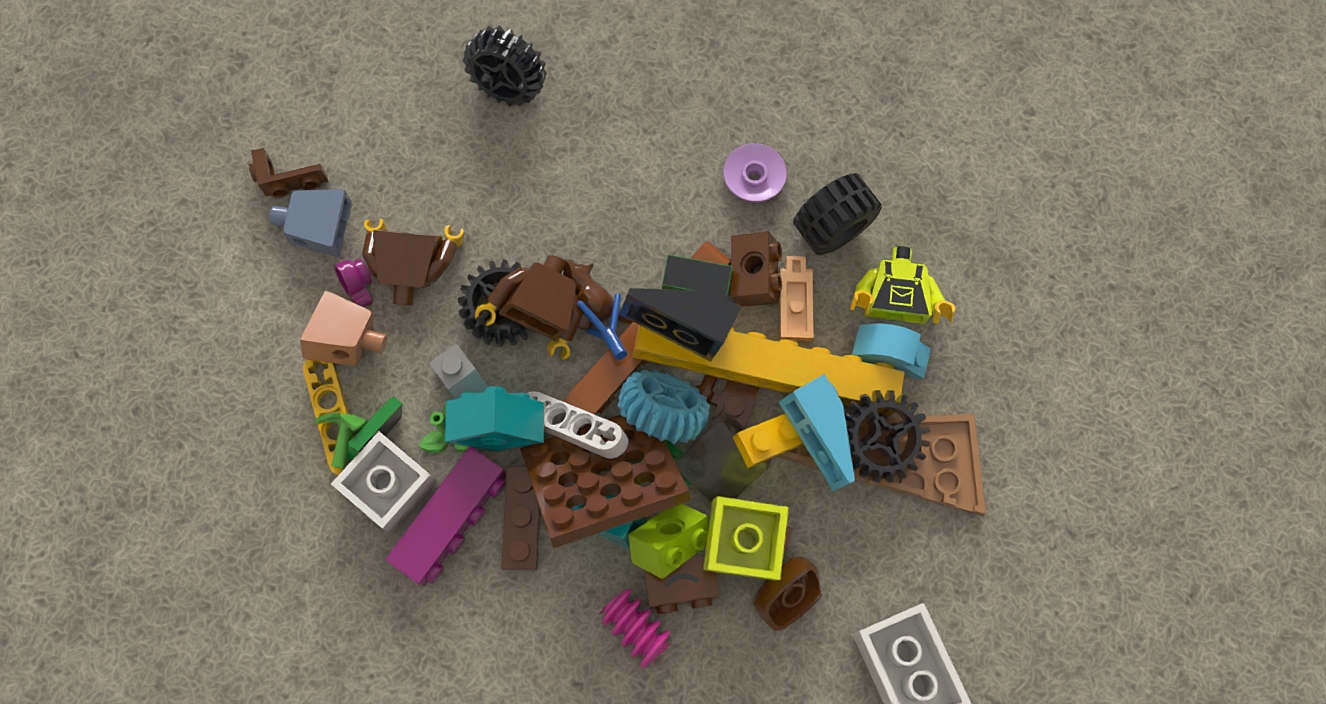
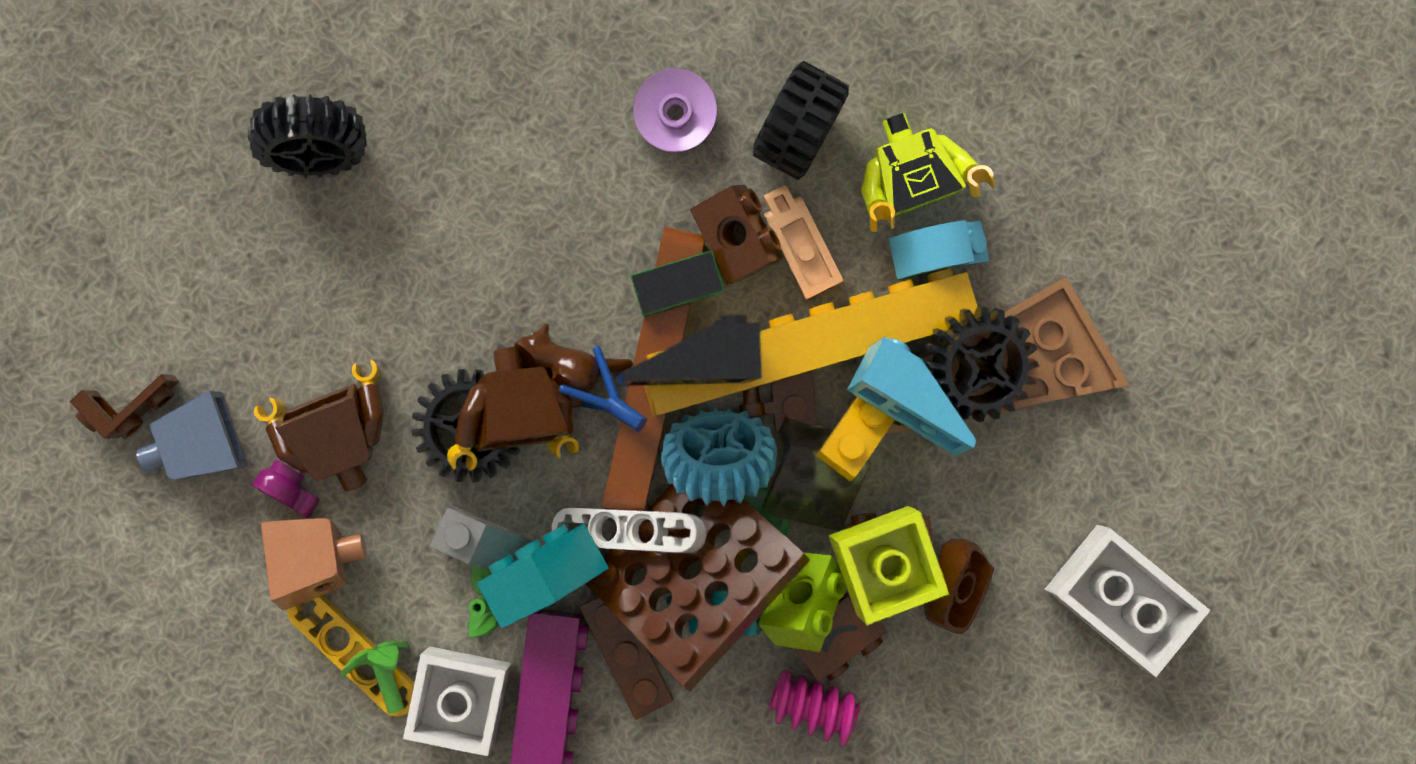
camera: 30 degrees left, 15 degrees up
green tile [348,397,403,461] -> none

